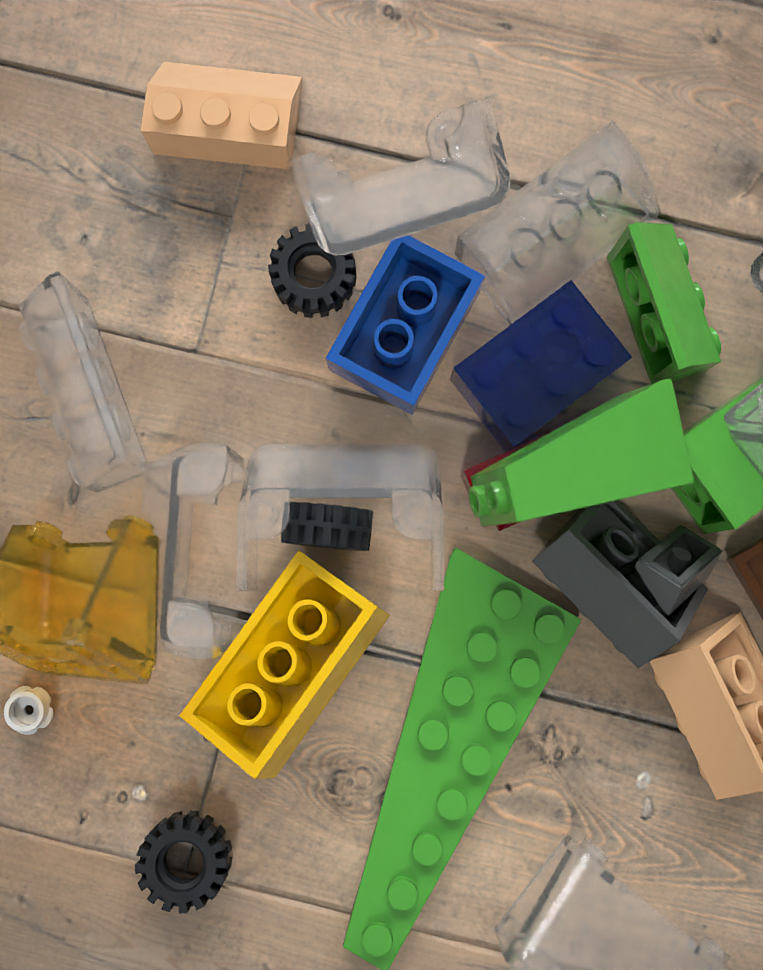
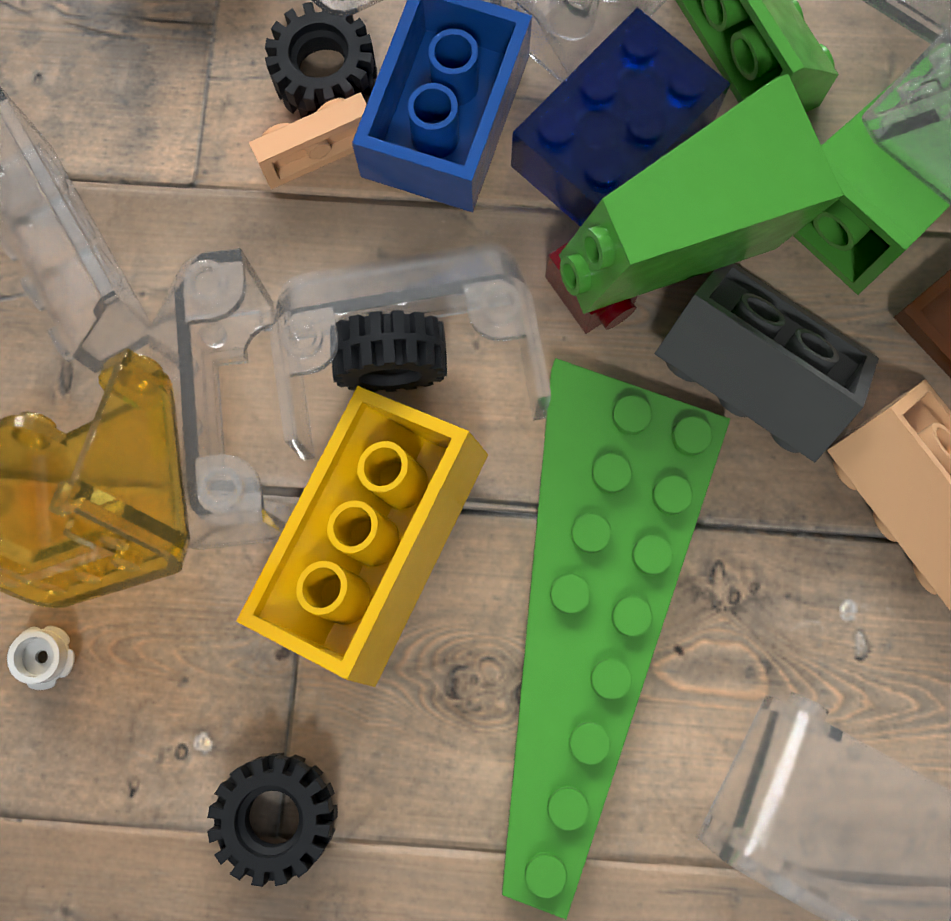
camera: 10 degrees left, 5 degrees down
dark grey slope [635,525,723,615] -> none
none -> light nougat plate [249,92,367,190]

